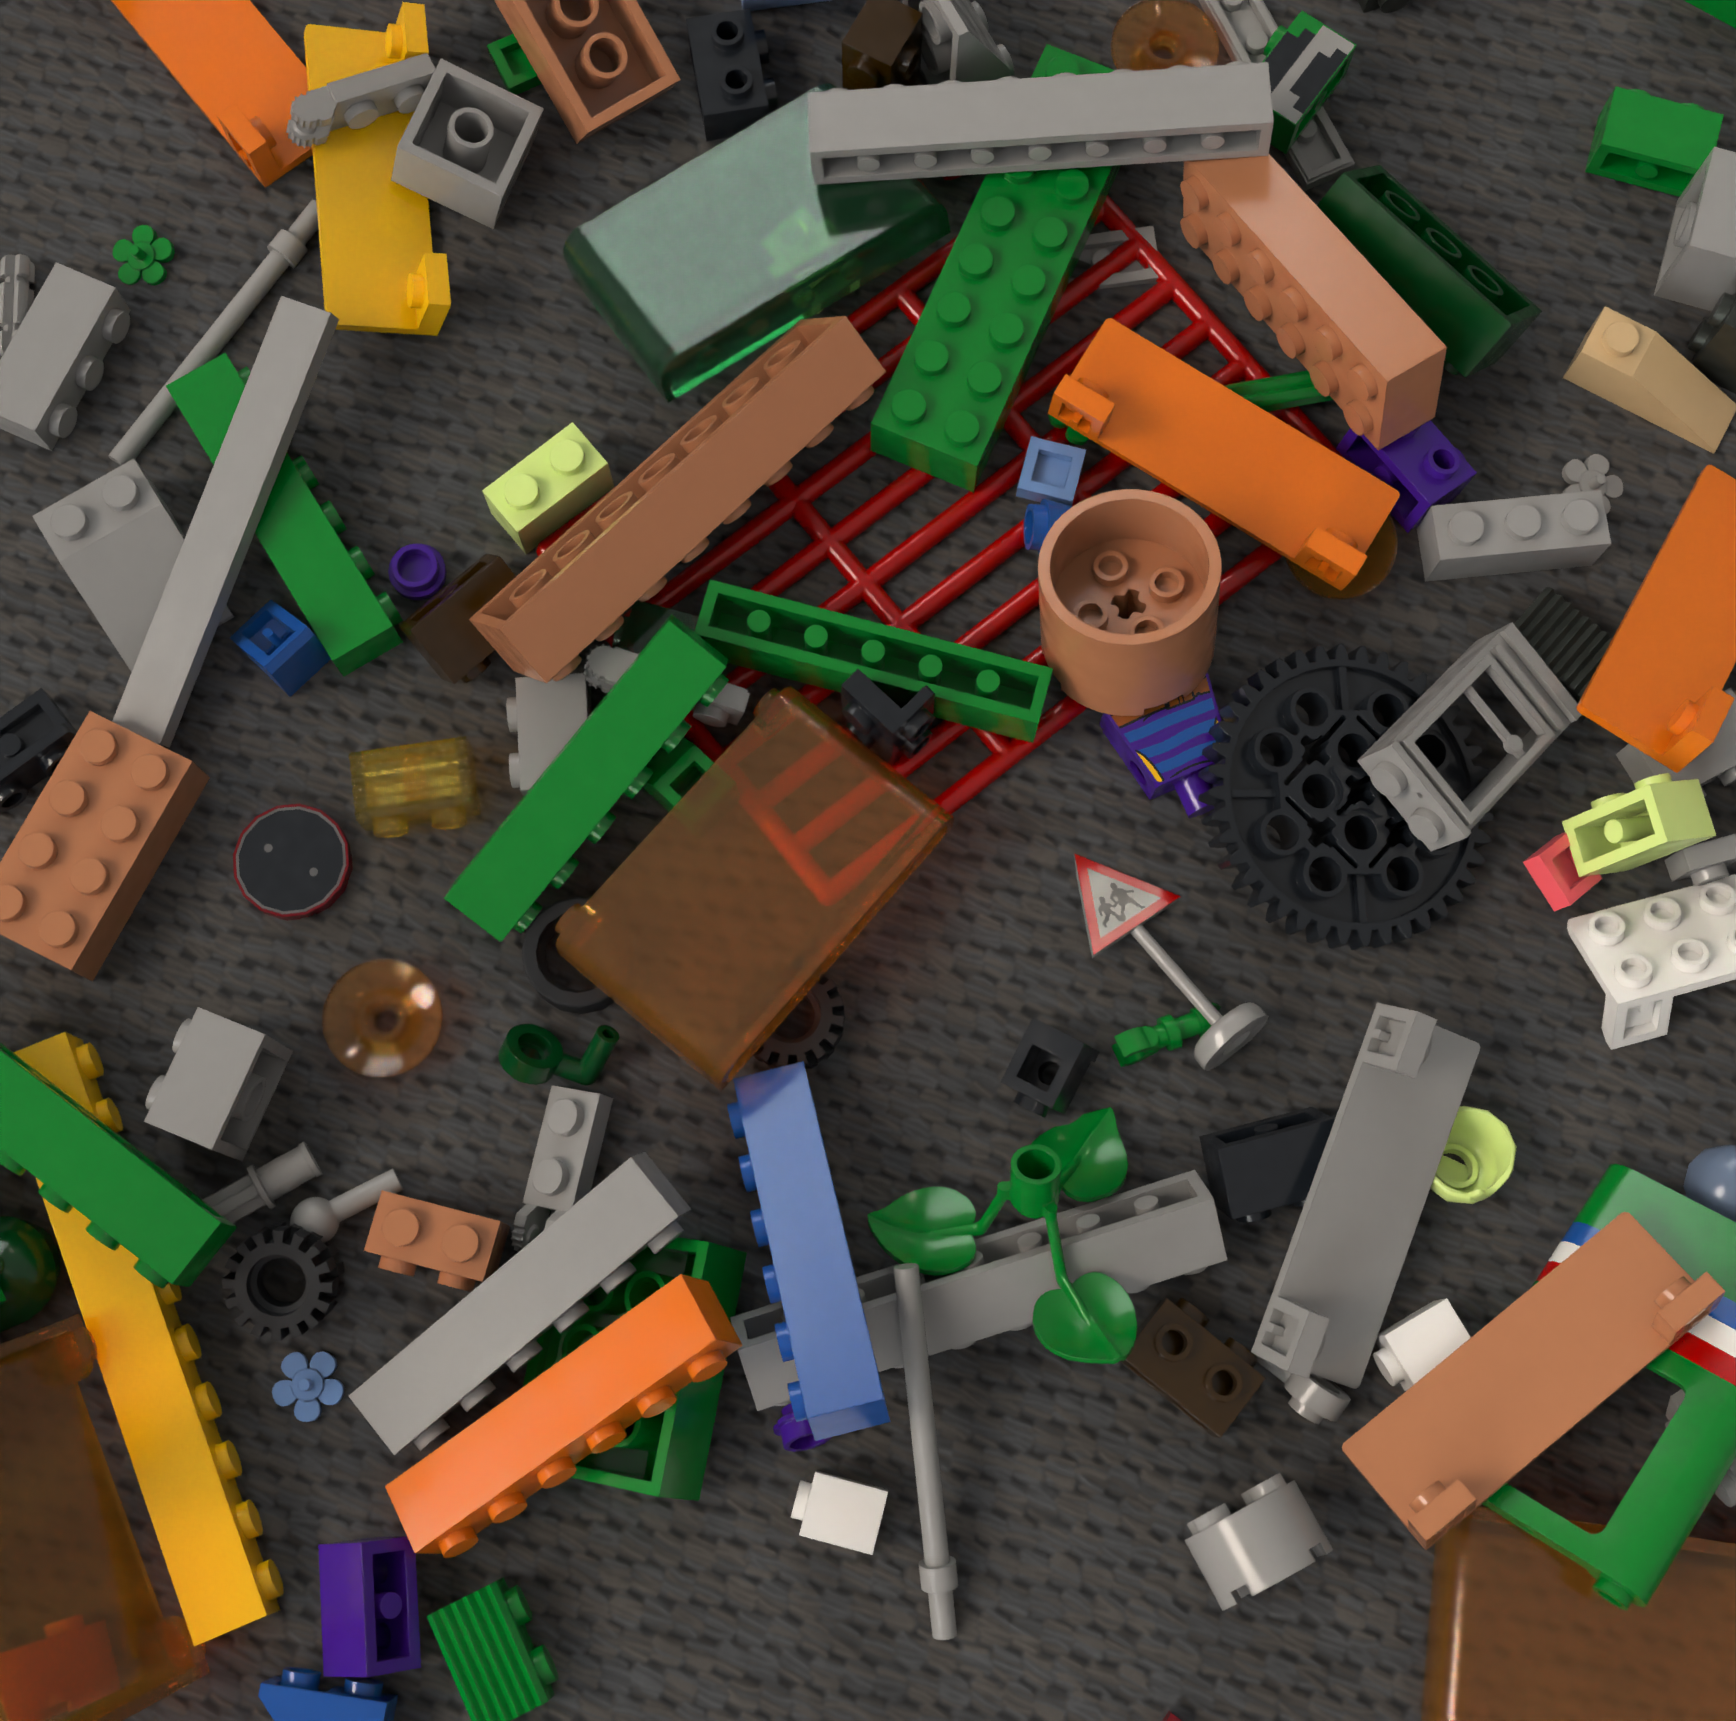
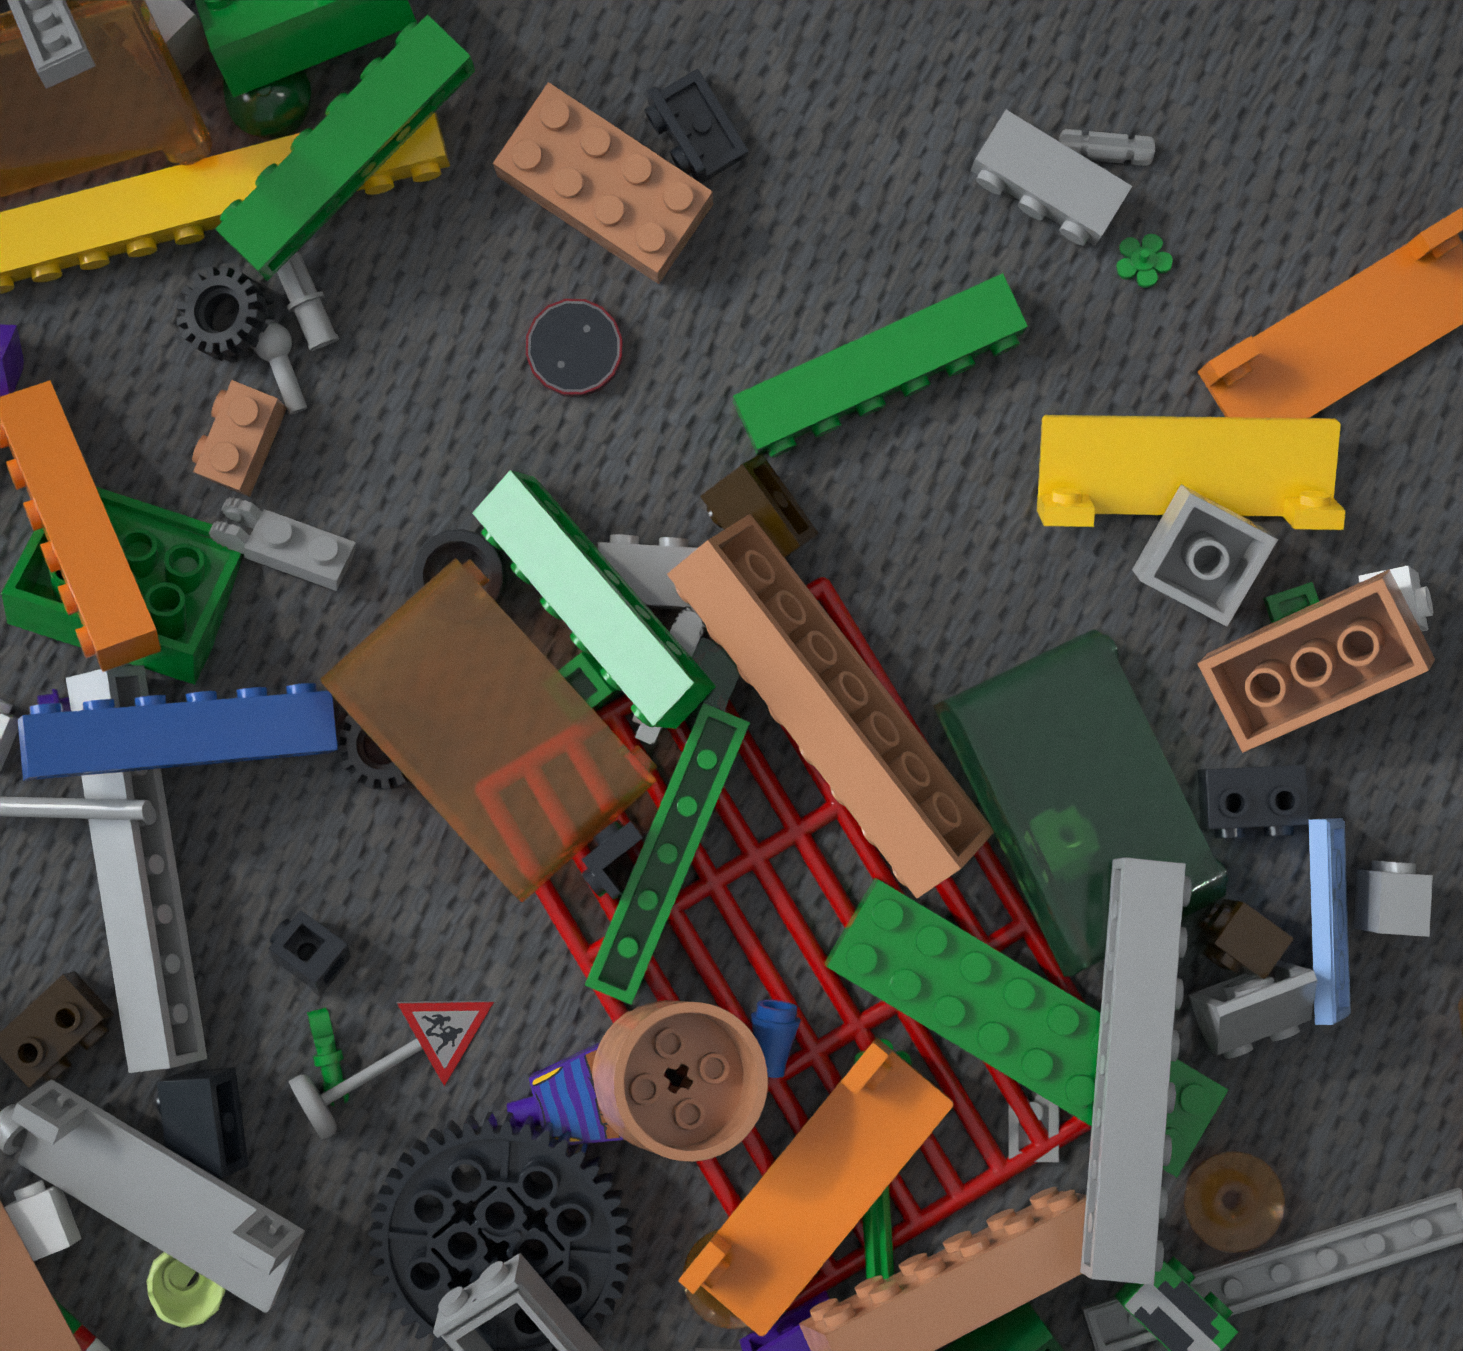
camera: 95 degrees right, 10 degrees up
light grey slope [32,458,234,672] -> none
light grey bar [108,199,318,466] -> none
light grey tile [112,296,339,748] -> none
light grey brick [144,1007,293,1161] -> none
blue slope [230,599,331,697] -> none
medium blue plant [272,1351,344,1422] -> none
light grey hinge [286,53,436,148] -> none
clear orange dish [322,959,443,1078] -> none
clear yellow brick [348,736,481,838] -> none
light grey brick [349,1152,692,1455] -> none
dark purple plate [388,543,447,600] -> none
yellowish green brick [482,422,614,554] -> none
dark green plate [498,1024,619,1086] -> none
green plant [868,1107,1137,1364] -> none
medium blue plate [1016,436,1086,506] -> none

